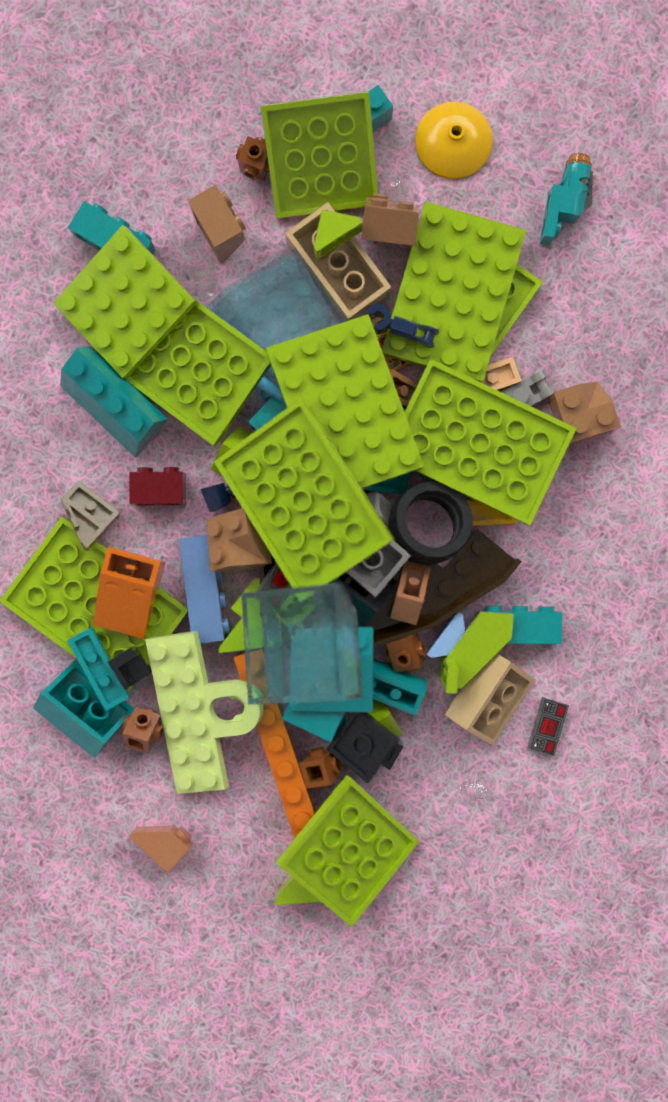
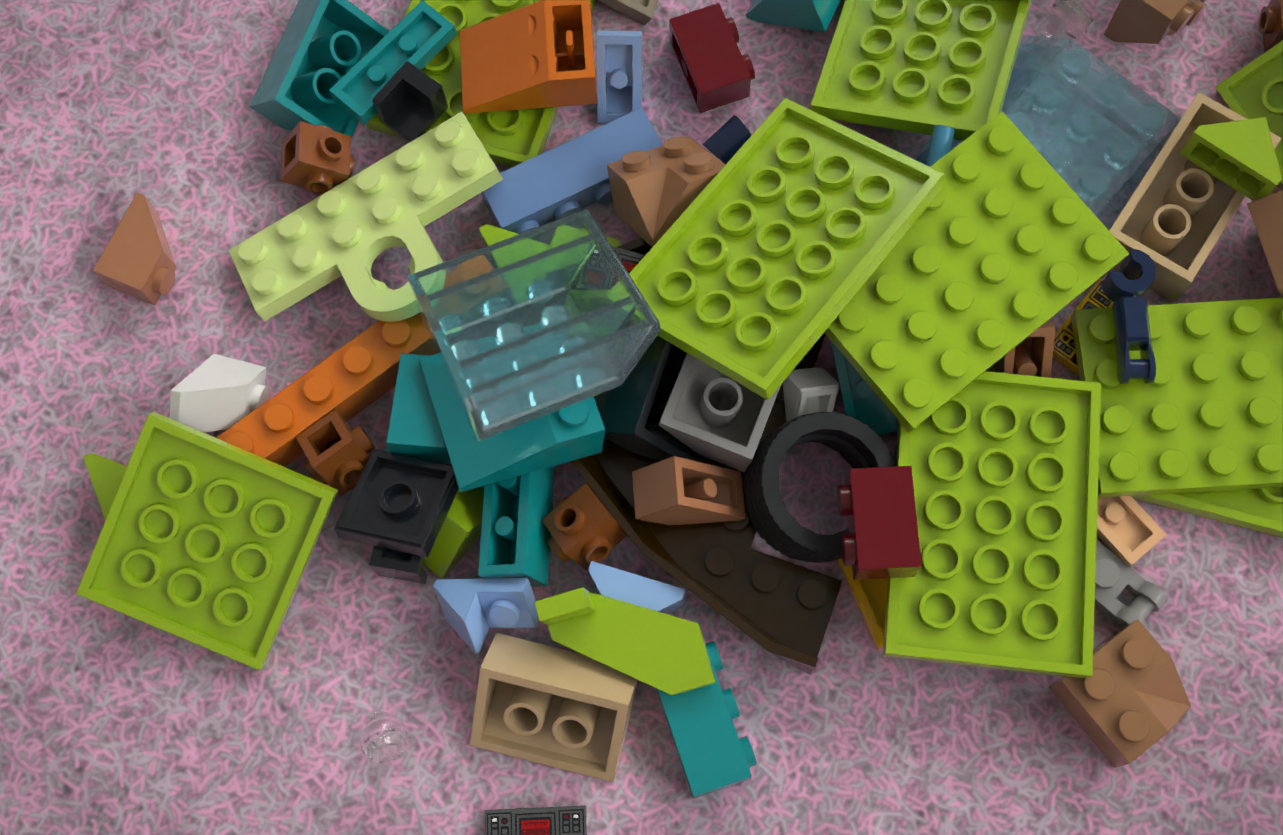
camera: 75 degrees right, 15 degrees down
none -> white slope [169,354,270,433]
none -> light blue slope [433,578,539,654]
none -> light blue slope [596,31,643,123]
none -> dark red brick [837,466,922,580]

